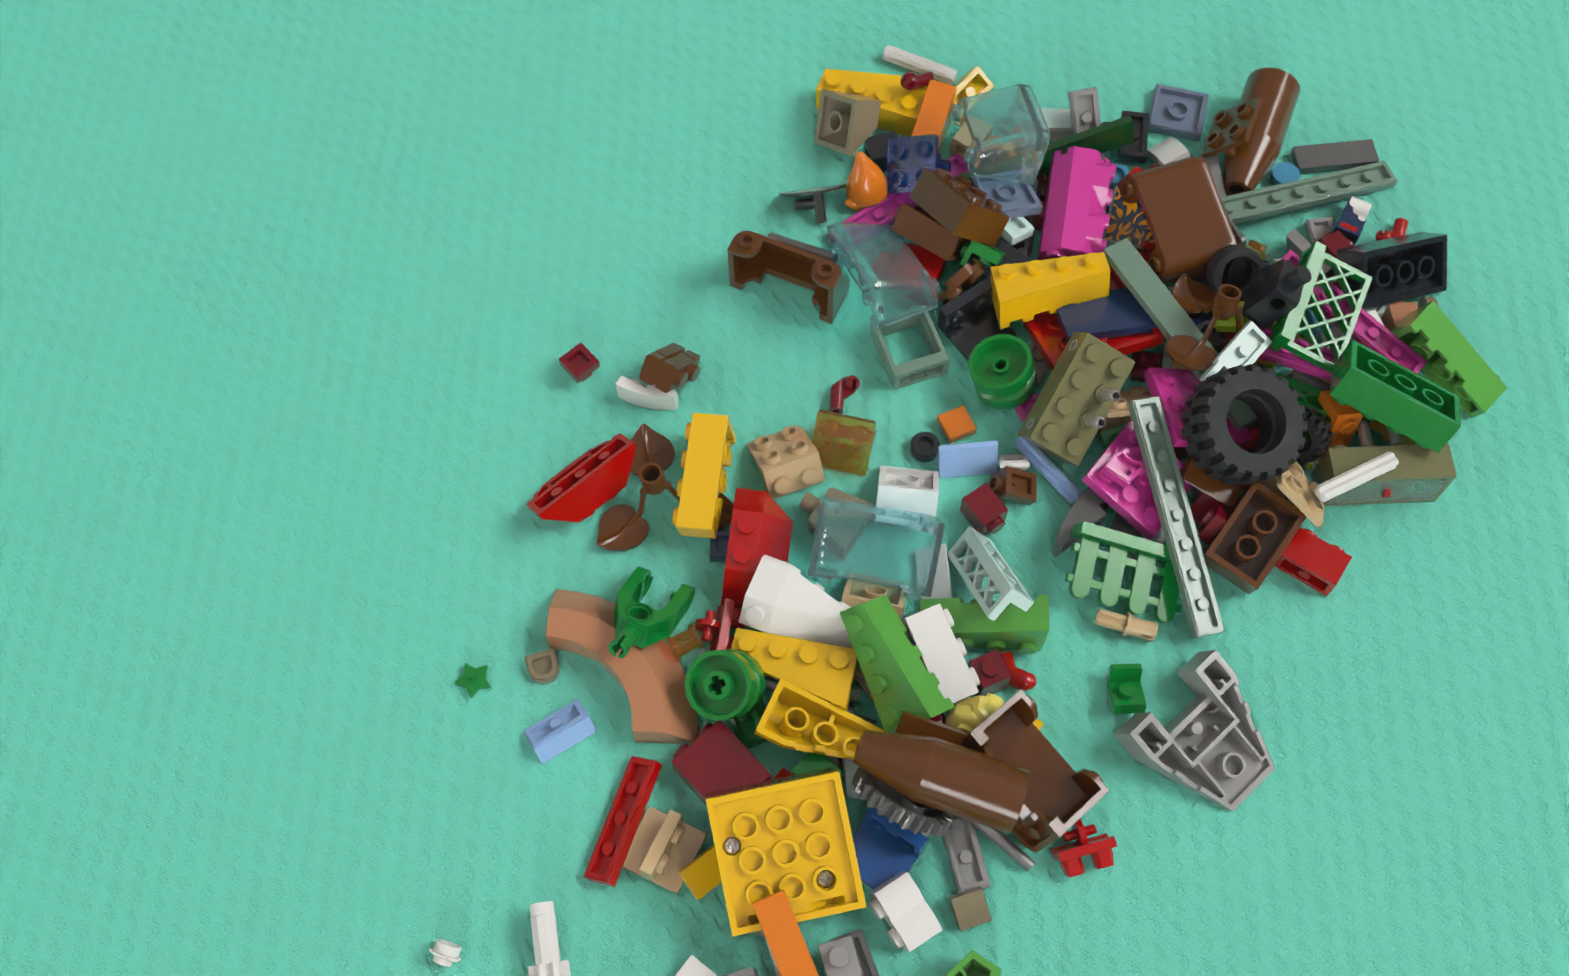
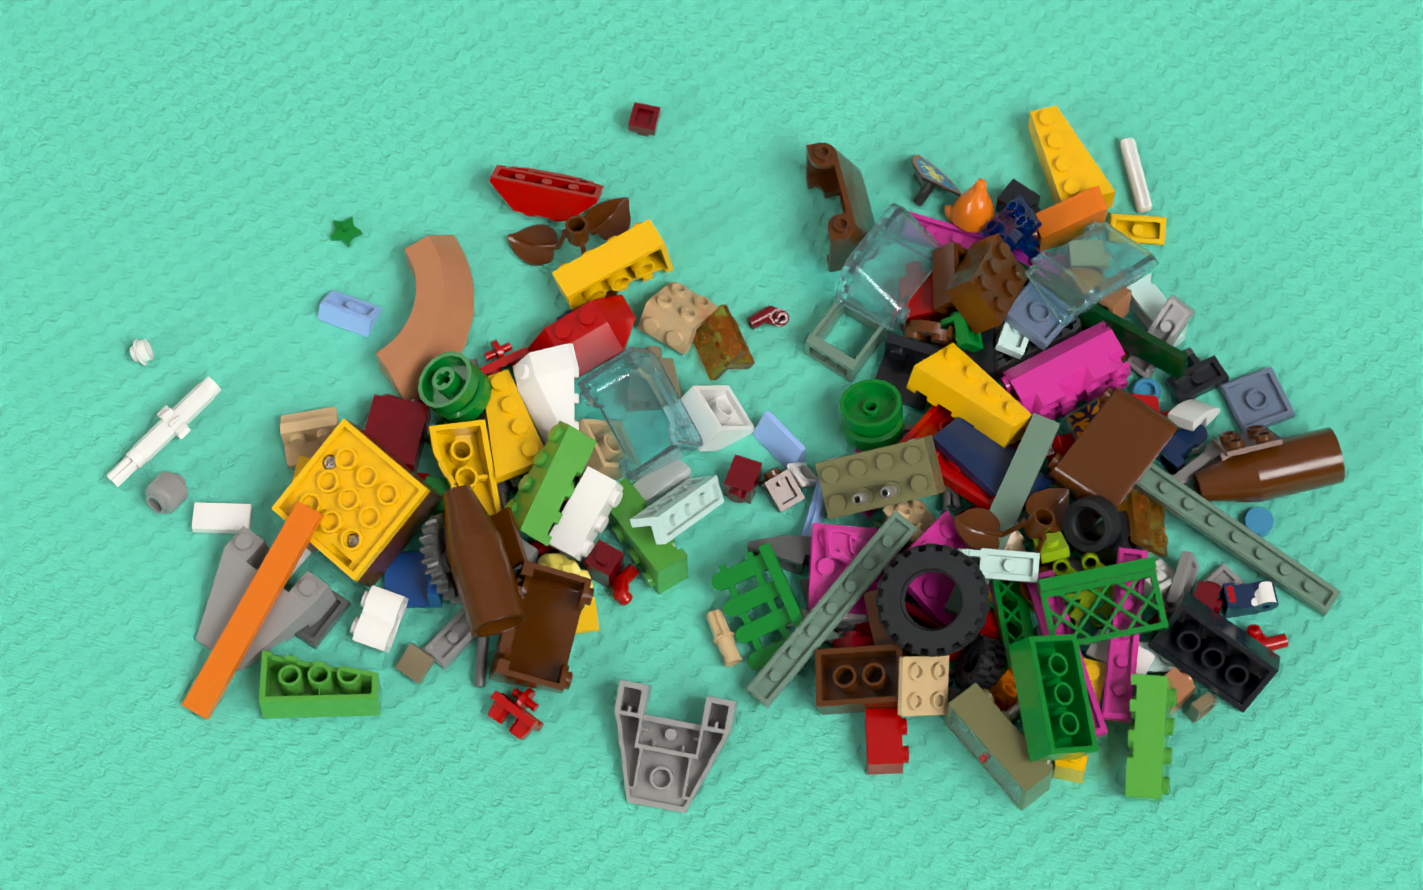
camera: 55 degrees right, 0 degrees up
dark tan tile [524,648,560,685] -> none
red tile [584,756,662,887] -> none
green piece [608,566,695,658] -> none
white slope [616,375,679,410] -> none
reddish brown brick [639,343,700,393] -> none
clear orange bush [665,623,705,662] -> none
flat silver bar [767,232,838,263] -> none
dark tan slope [814,89,881,155] -> none
dark red arm [900,71,934,91] -> none
black tile [910,432,940,462] -> none
orange tile [937,405,977,444] -> none
green bracket [1107,664,1147,714] -> none
flat silver hinge [1220,198,1247,245] -> none
black torso [1242,259,1312,330] -> none
dark grey tile [1291,139,1379,174] -> none
white axle [1314,452,1399,502] -> none

